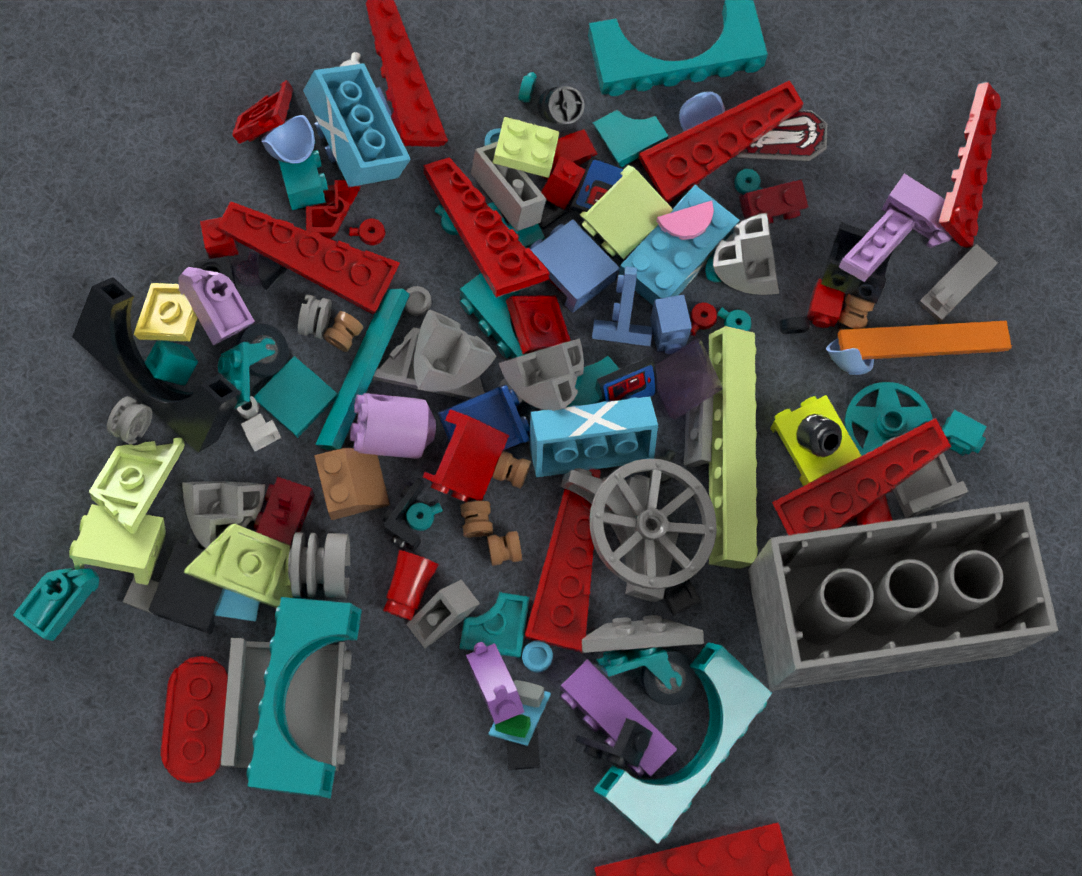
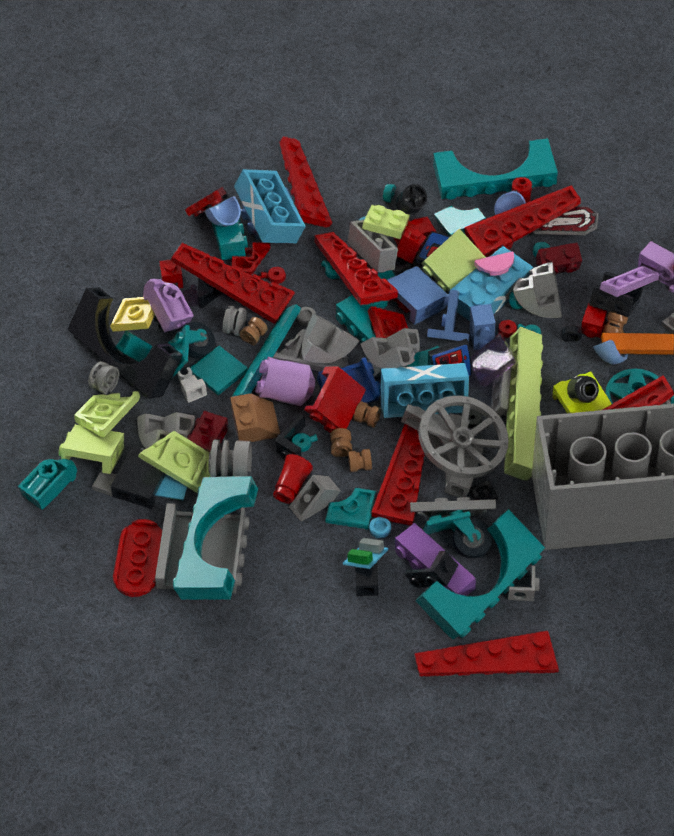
camera: 10 degrees right, 20 degrees down
medium lavender brick [466,642,524,724] -> none
none -> light grey bracket [508,566,539,601]
none -> red brick [512,177,532,203]

